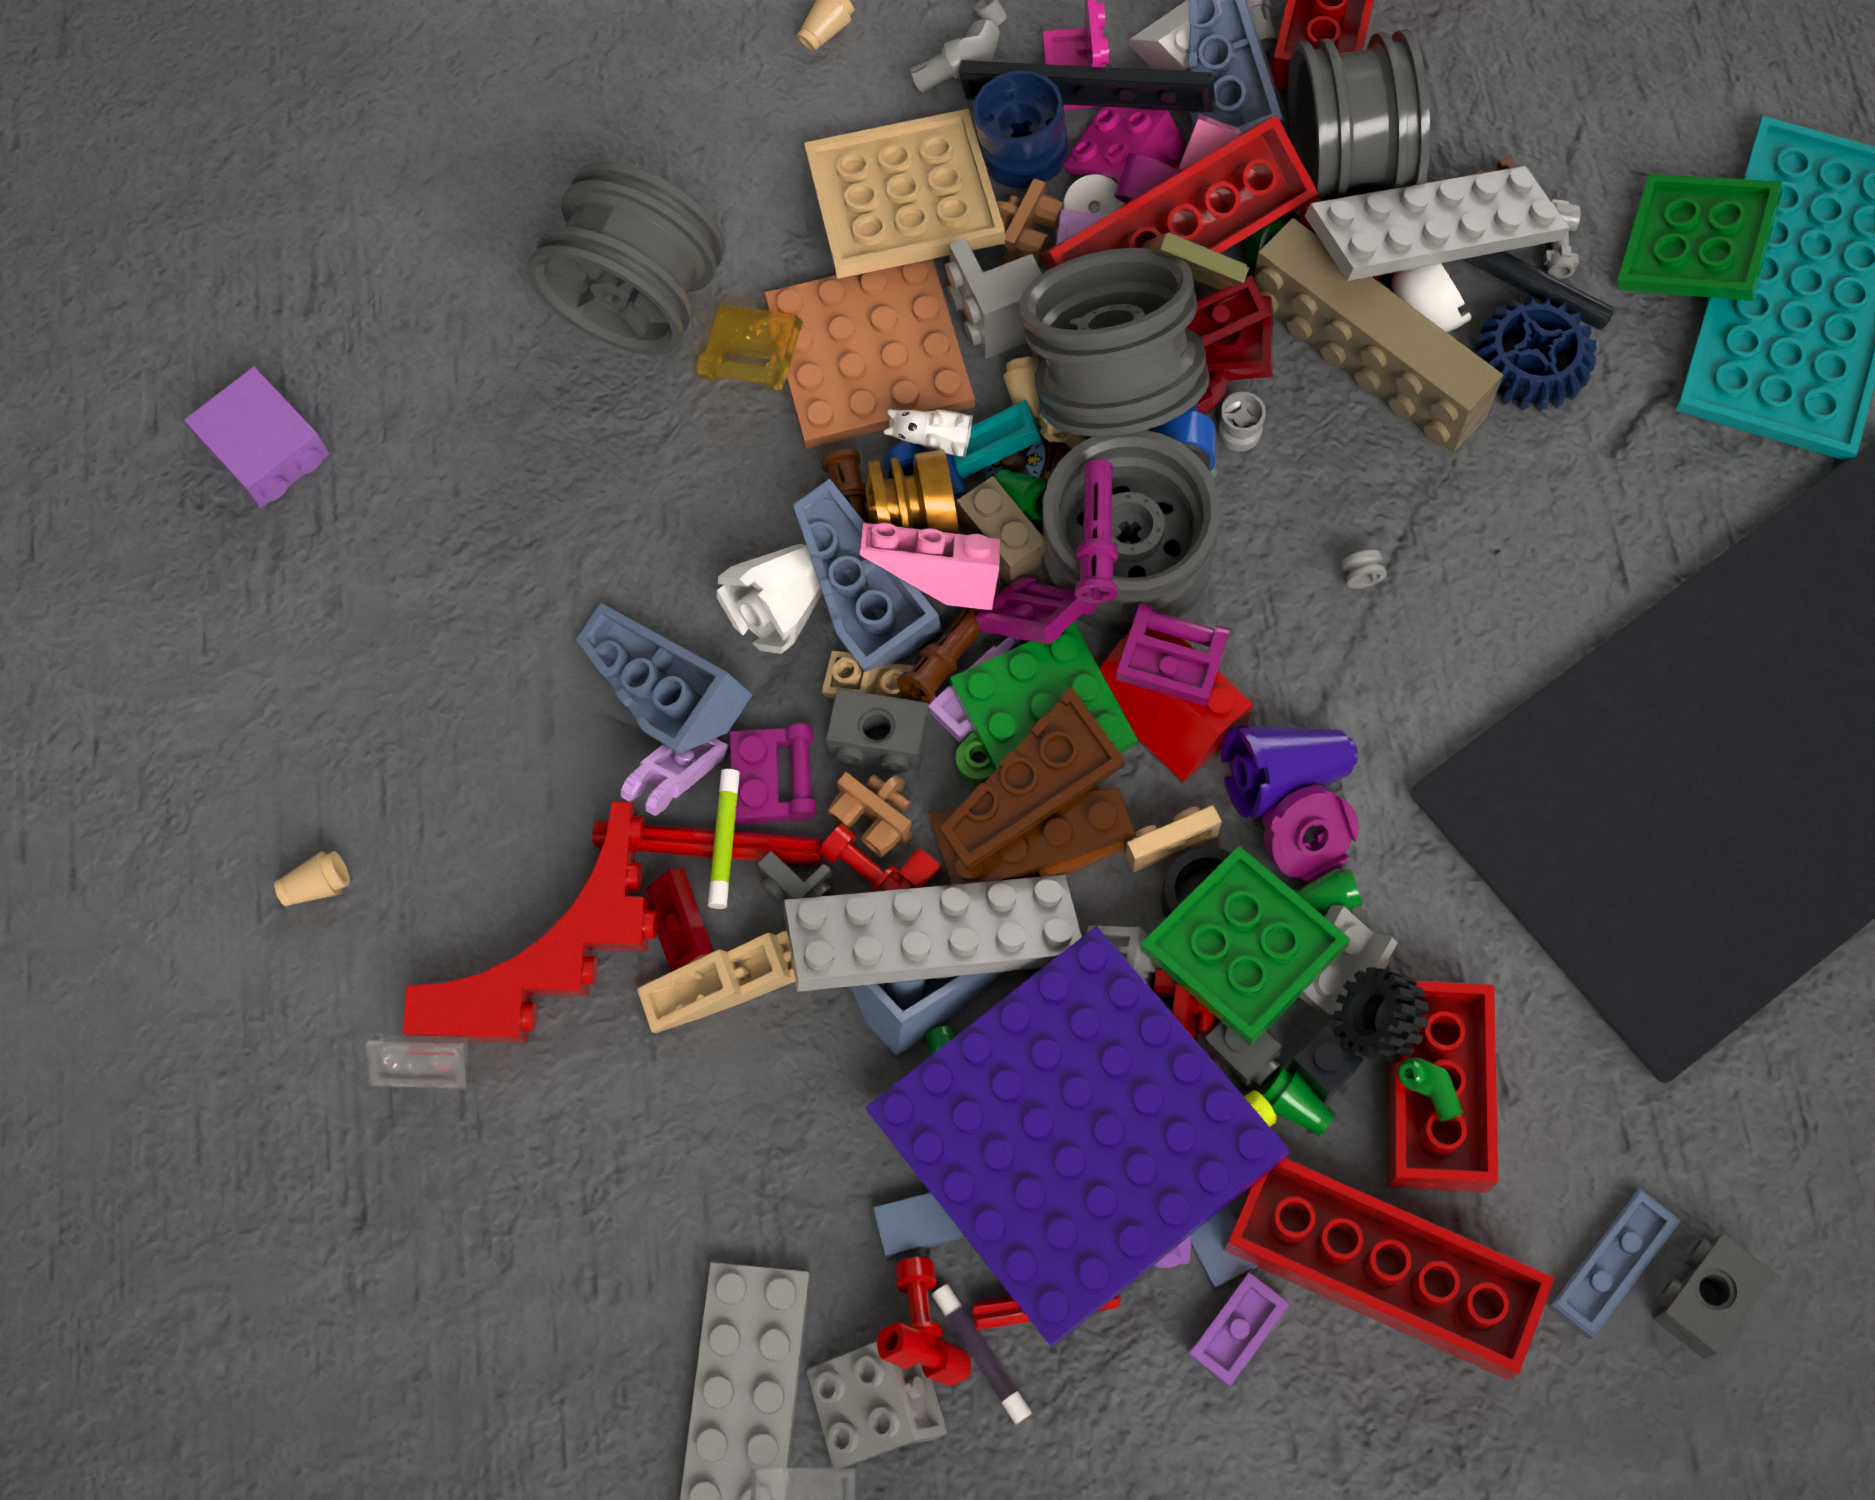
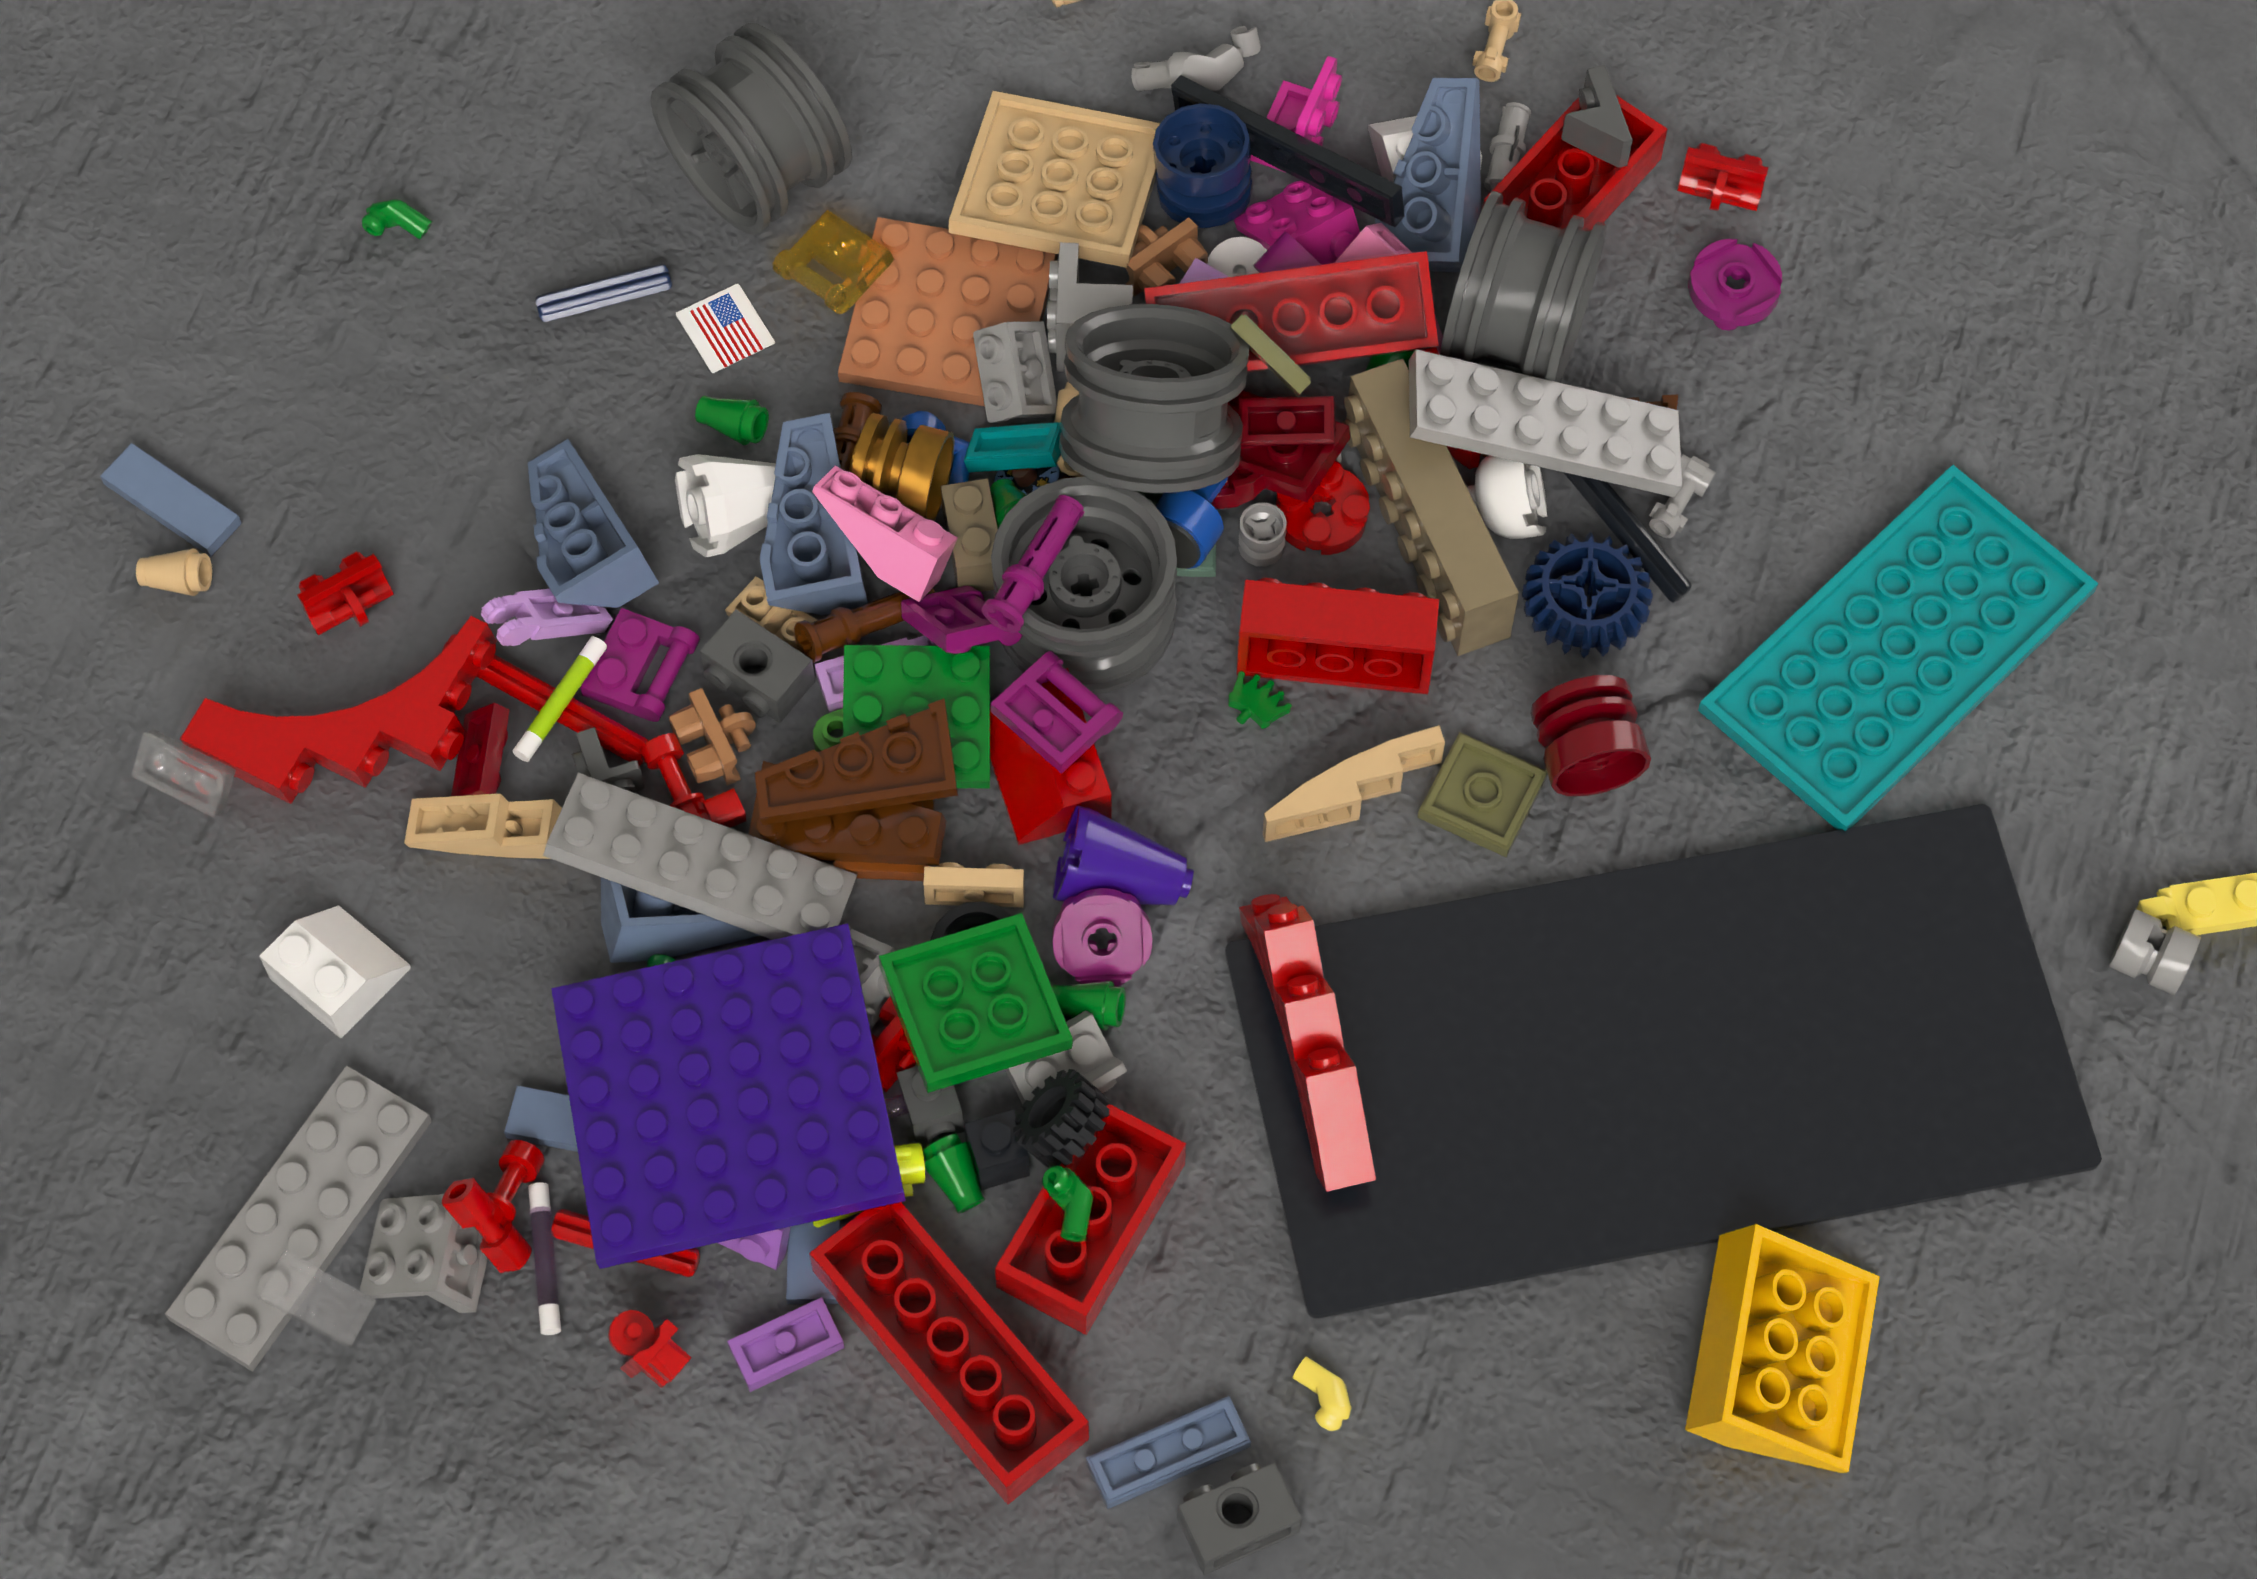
camera: 20 degrees right, 5 degrees down
medium lavender brick [184,366,330,509] -> none
white animal [884,409,973,457] -> none
light grey bush [1341,550,1387,588] -> none
green plate [1617,174,1782,301] -> none
none -> sand blue tile [100,443,242,557]
none -> white slope [259,905,411,1038]
none -> red hips [297,551,394,635]
none -> green arm [361,199,433,240]
none -> axle [535,263,672,322]
none -> red hips [608,1310,692,1388]
none -> sticker [676,284,775,373]
none -> green cone [695,396,769,445]
none -> light grey bracket [973,321,1057,423]
none -> green piece [1228,671,1292,729]
none -> red brick [1237,578,1439,695]
none -> arch [1239,894,1376,1192]
none -> tan slope [1263,725,1445,842]
none -> red plate [1276,461,1370,555]
none -> light yellow arm [1293,1356,1351,1431]
none -> olive tile [1418,732,1548,858]
none -> dark red wheel [1530,675,1651,796]
none -> magenta plate [1688,239,1782,331]

